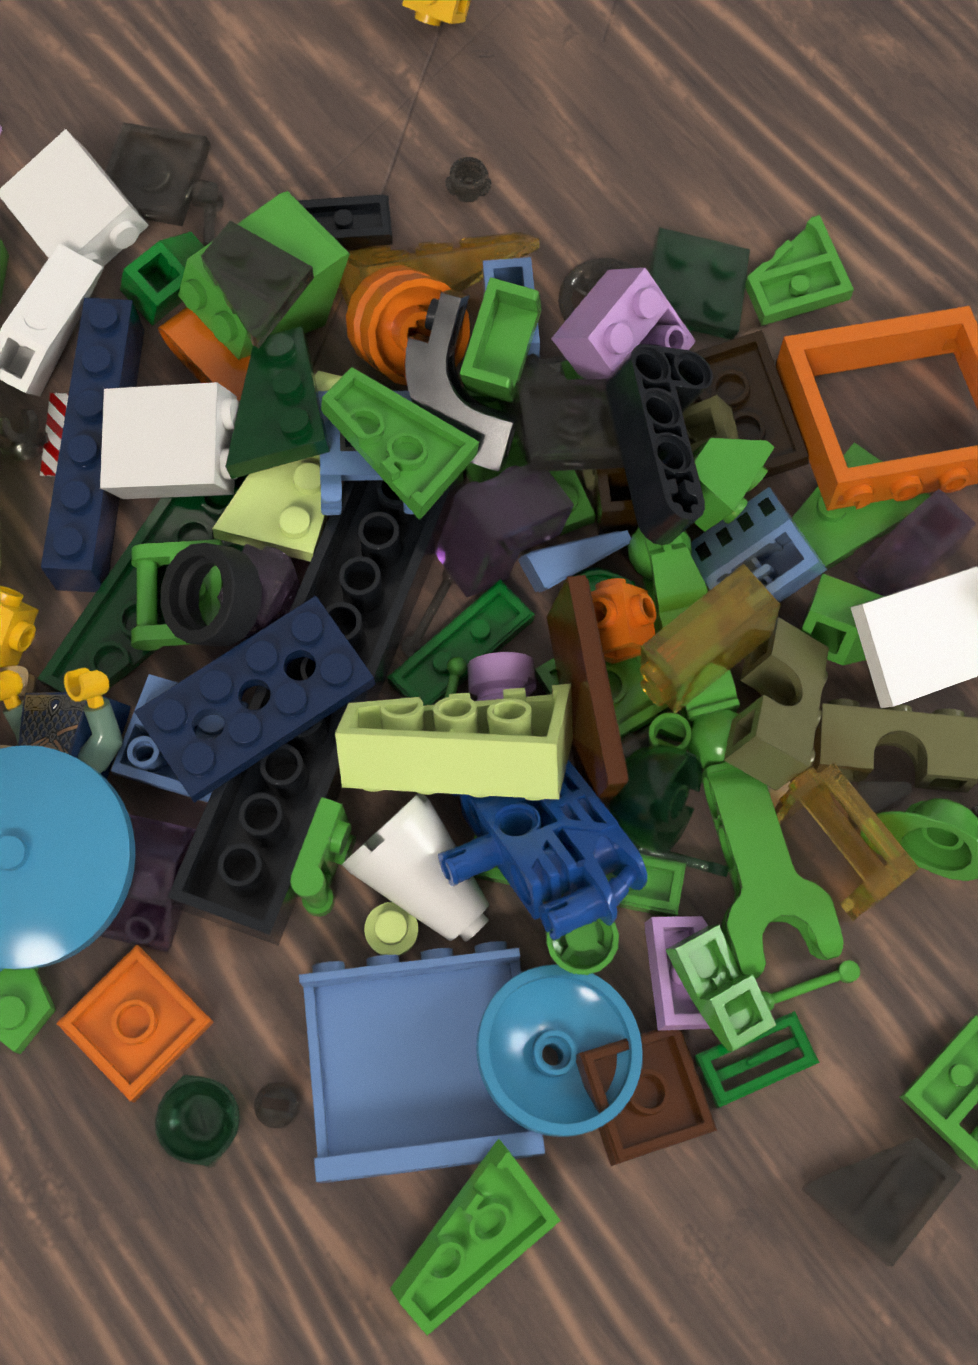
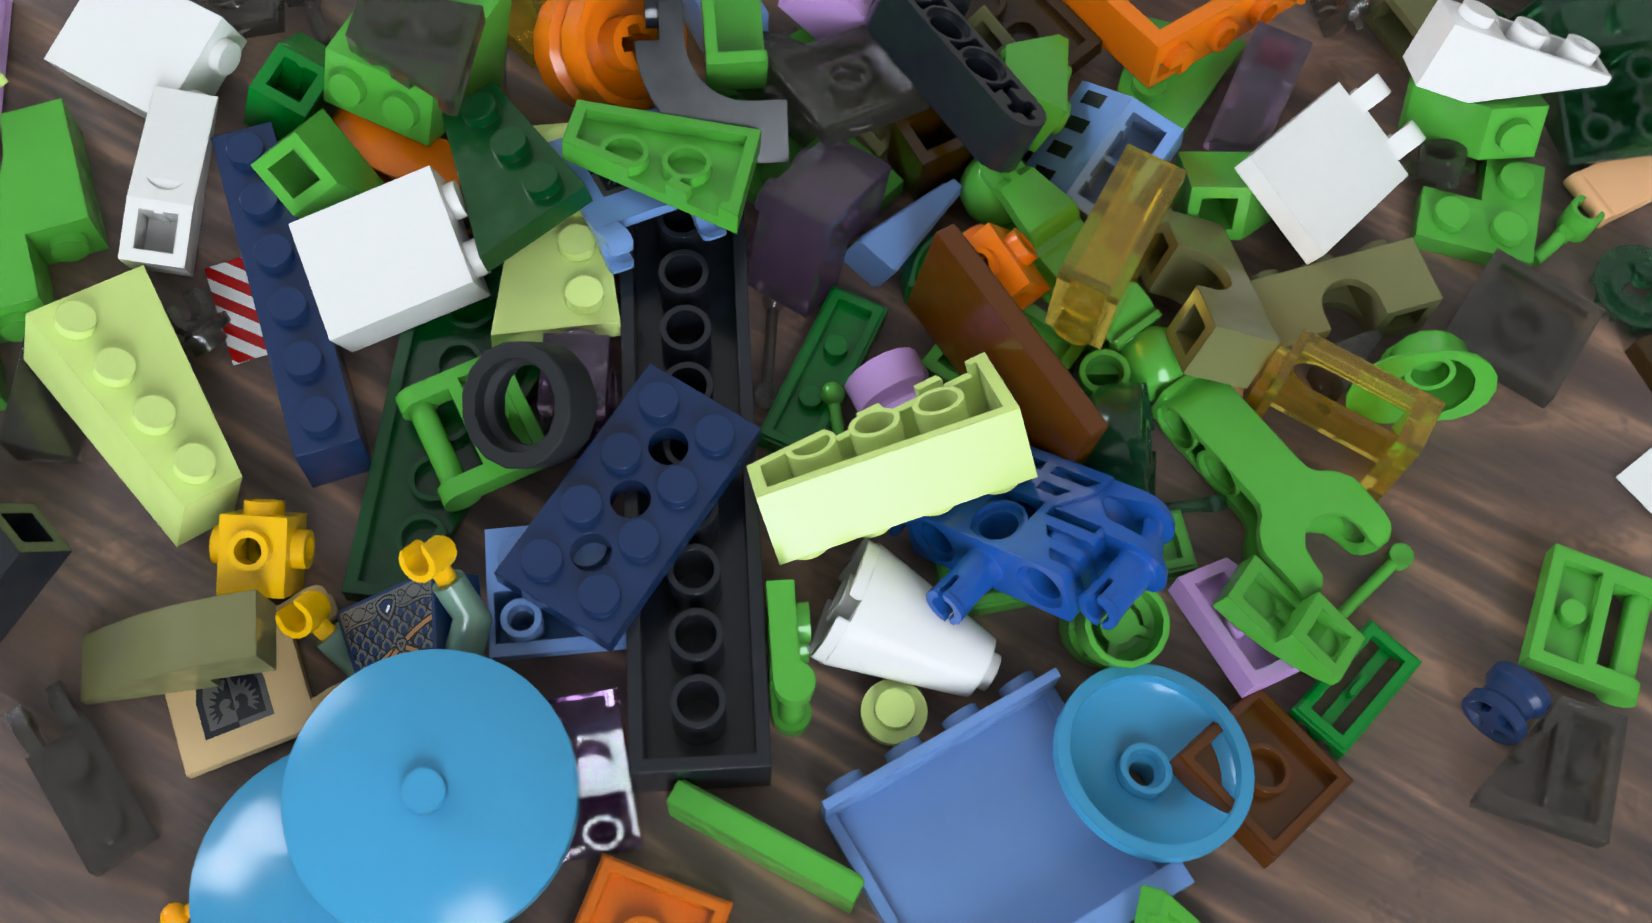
camera: 30 degrees left, 5 degrees down
none -> bright green slope [250,108,385,219]
none -> bright green tile [666,779,865,914]
none -> dark blue wheel [1461,661,1552,746]

